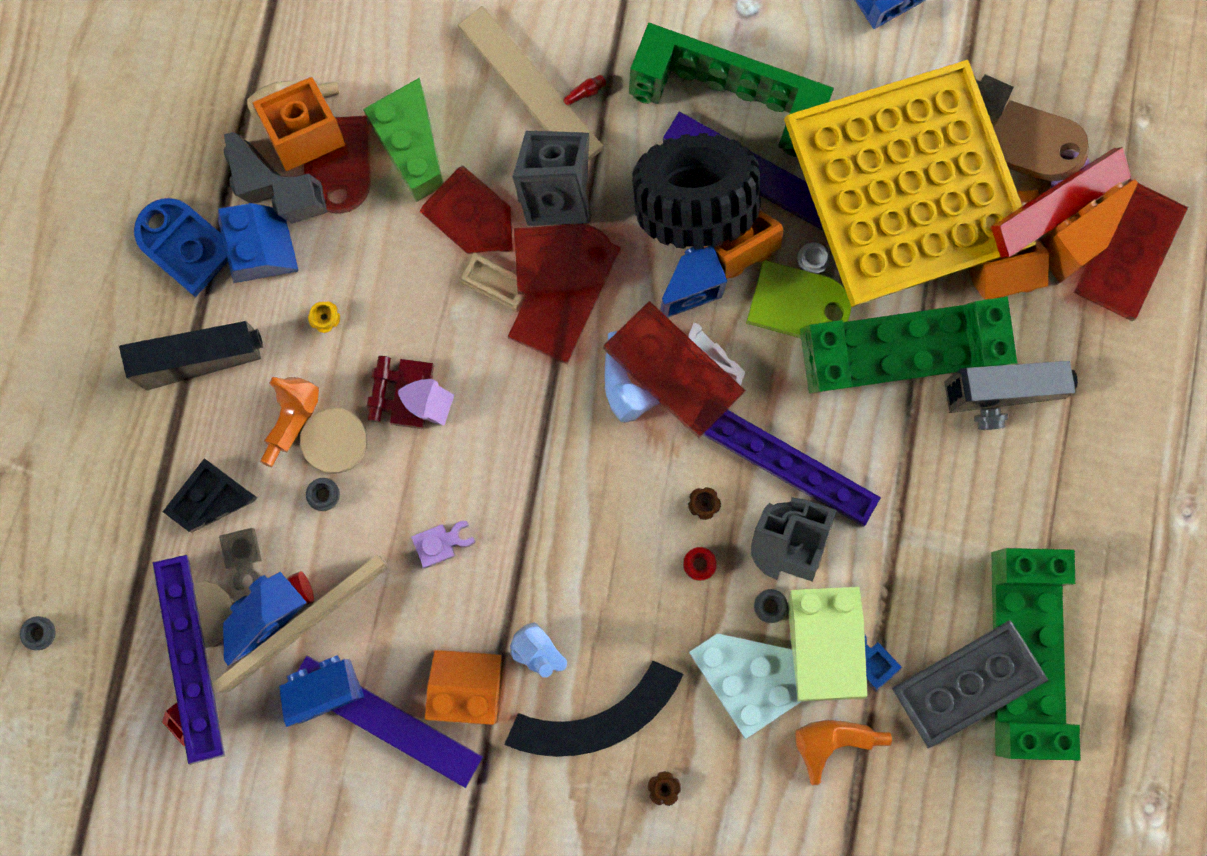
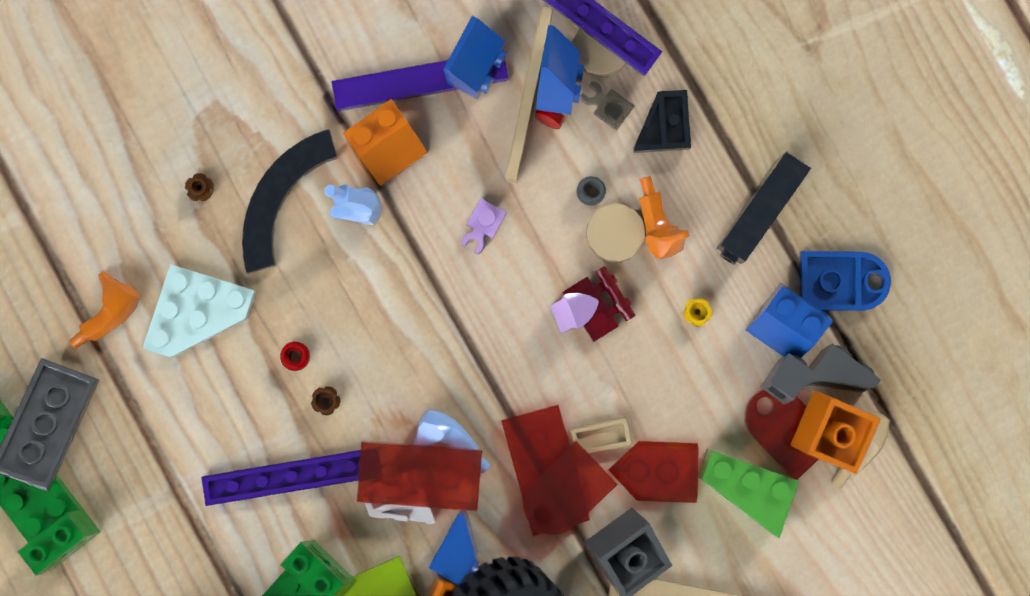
camera: 145 degrees right, 5 degrees up
dark grey tile [512,166,592,226] -> none
dark grey brick [751,497,837,582] -> none
dark grey plate [754,589,788,623] -> none
yellowish green slope [788,587,867,702] -> none
blue plate [864,633,902,692] -> none

